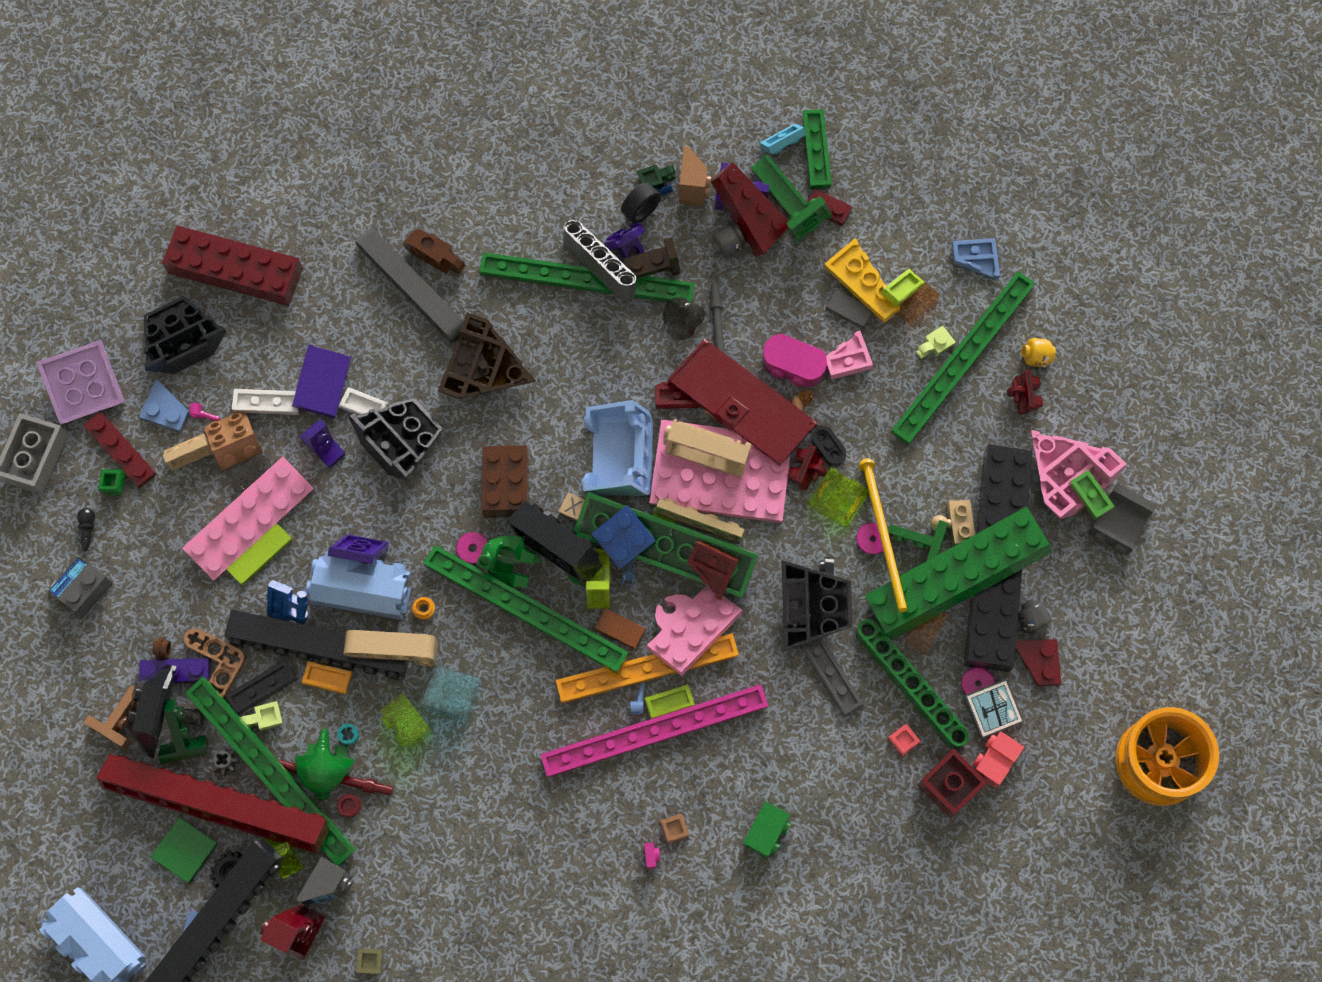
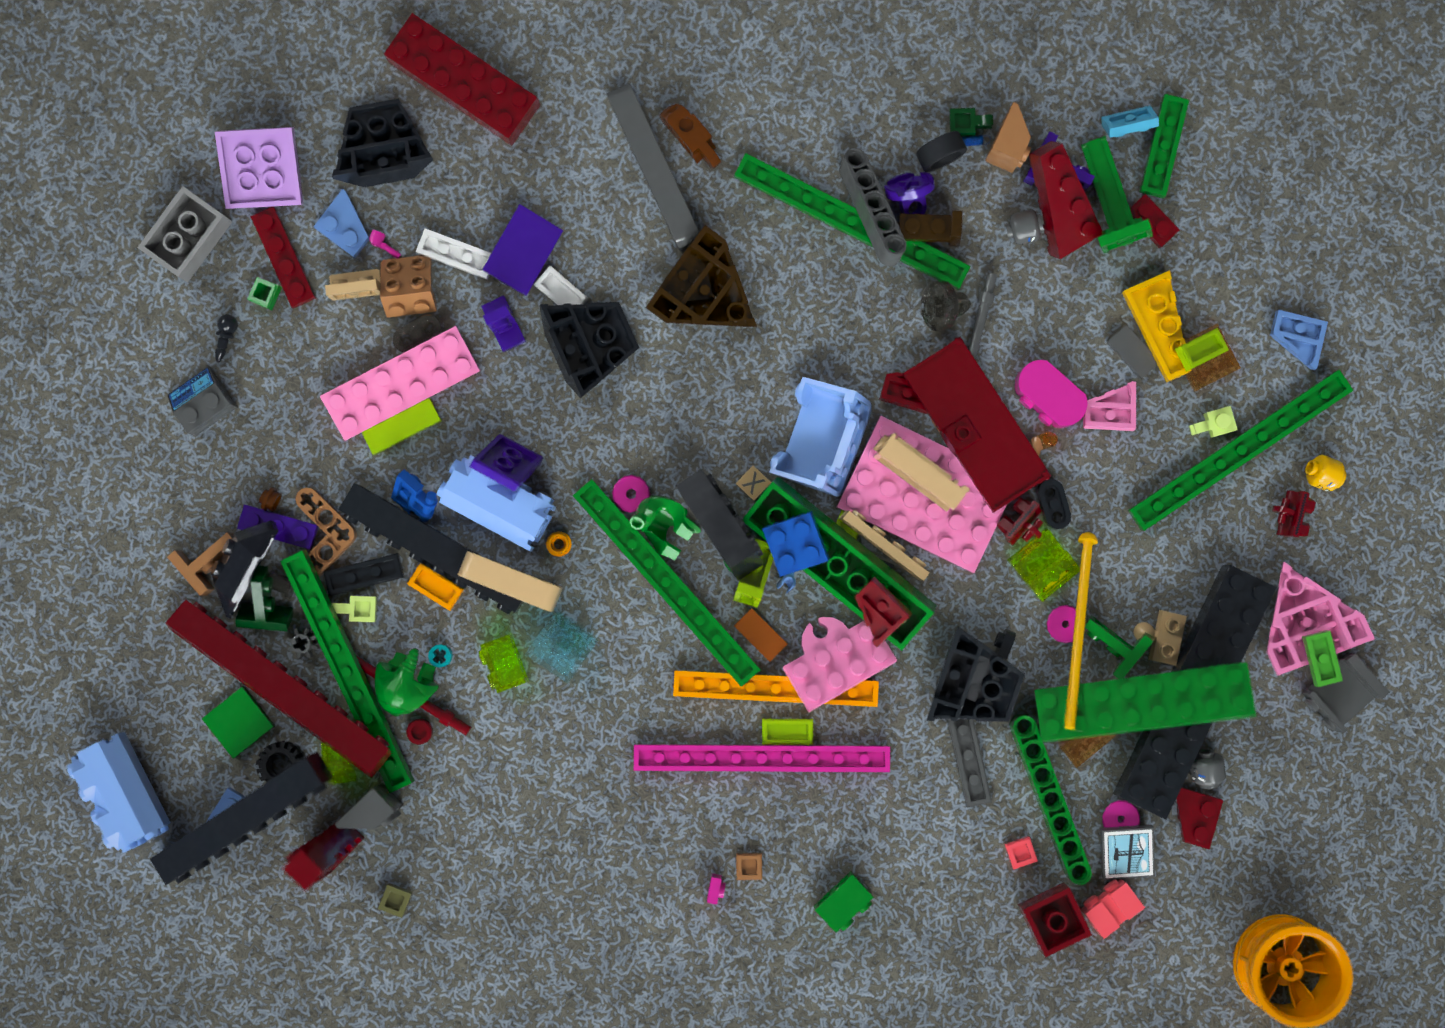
camera: 20 degrees right, 15 degrees up
reddish brown brick [482,445,529,518] -> none
medium blue hand [630,683,646,715] -> none

